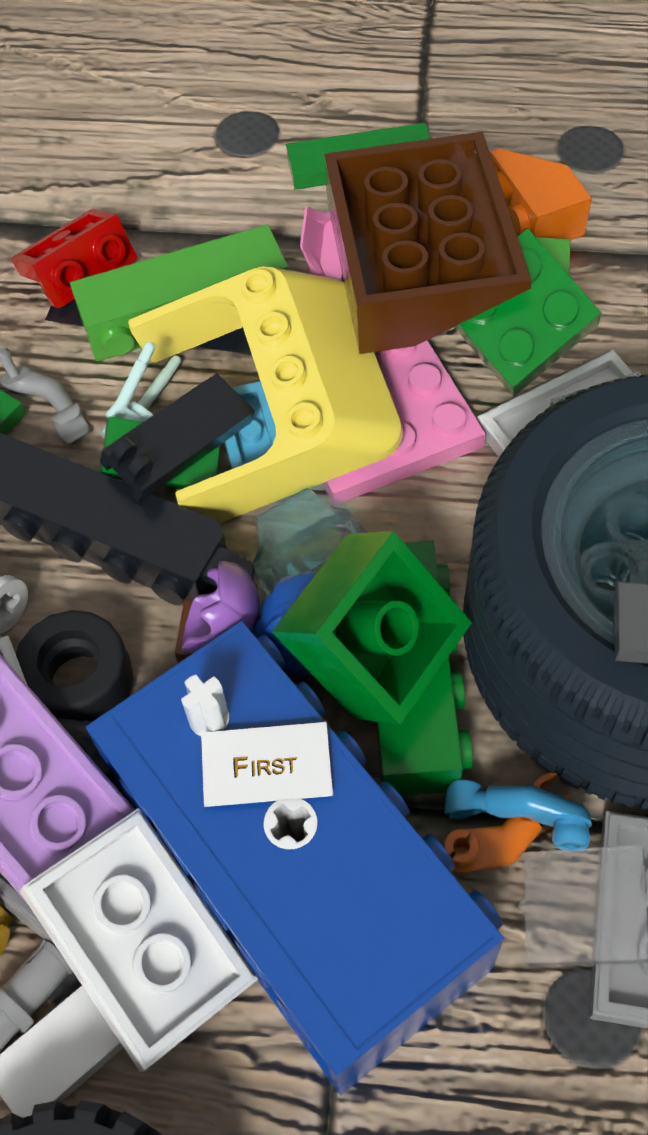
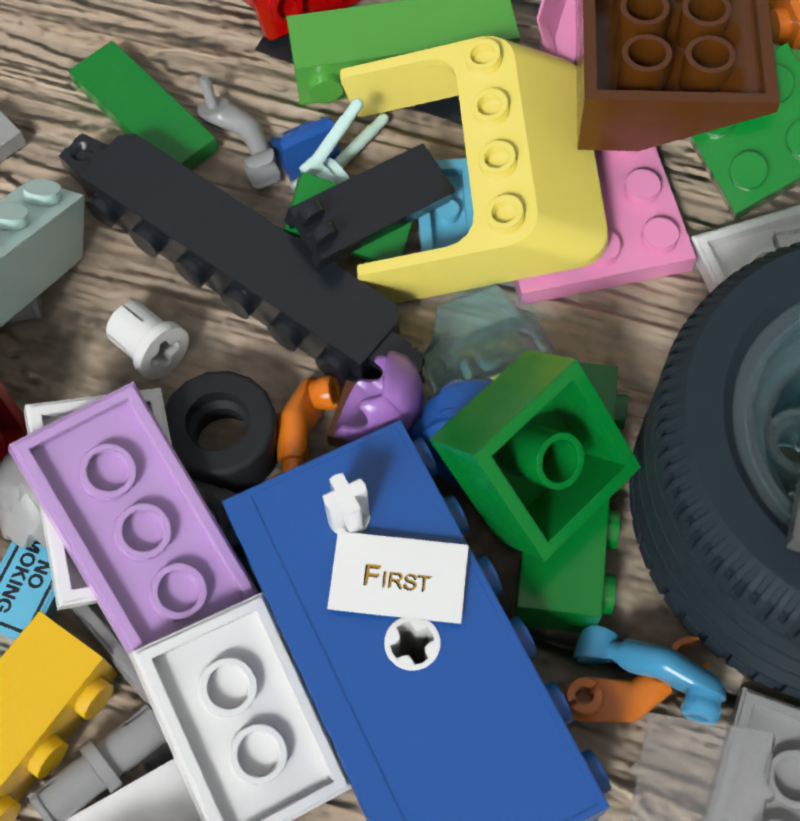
camera: 10 degrees right, 5 degrees up
none -> blue slope [268,117,340,182]
none -> orange arm [271,375,342,479]

